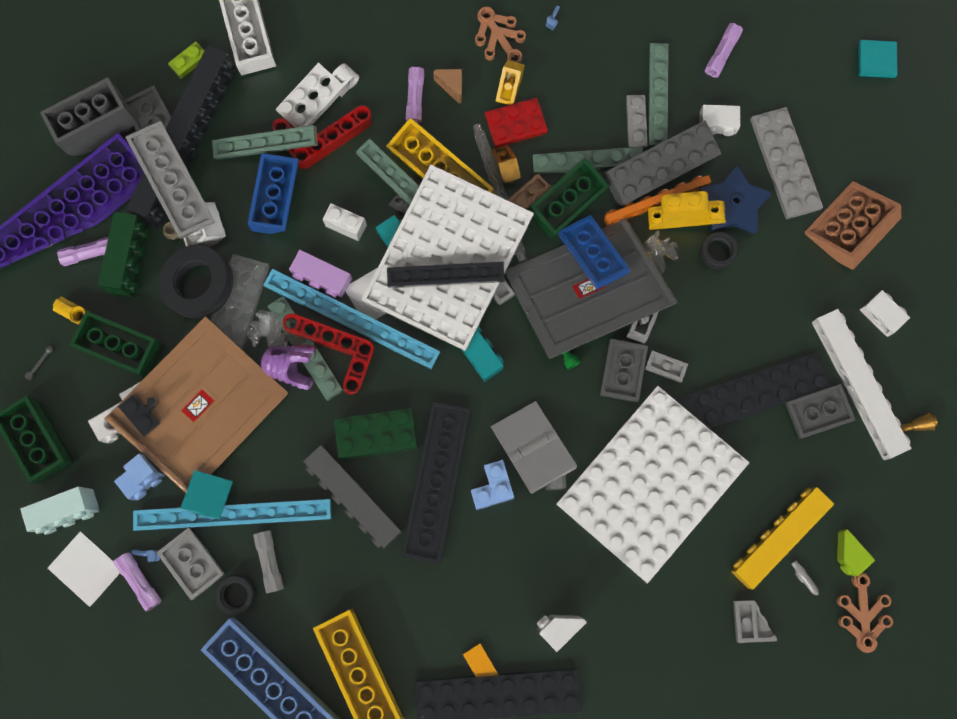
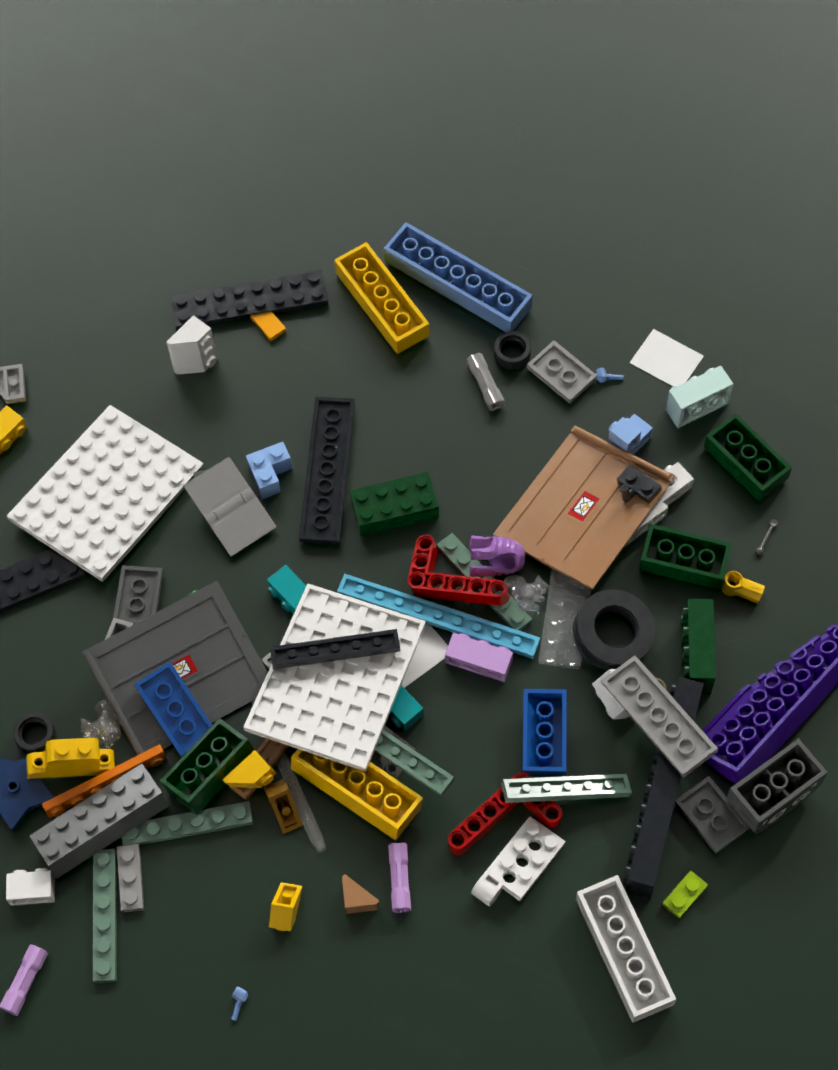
camera: 175 degrees right, 15 degrees down
lavender axle [57,237,108,266] -> none
lavender axle [113,552,162,611] -> none
medium azure plate [133,499,332,531] -> none
teal tile [181,470,233,520] -> none
dark grey brick [303,445,402,548] -> none
white brick [322,204,367,241] -> none
nougat plant [475,7,526,63] -> none
red plate [485,98,548,148] -> none
light grey plate [645,351,688,383] -> none
none -> yellow slope [223,750,277,788]

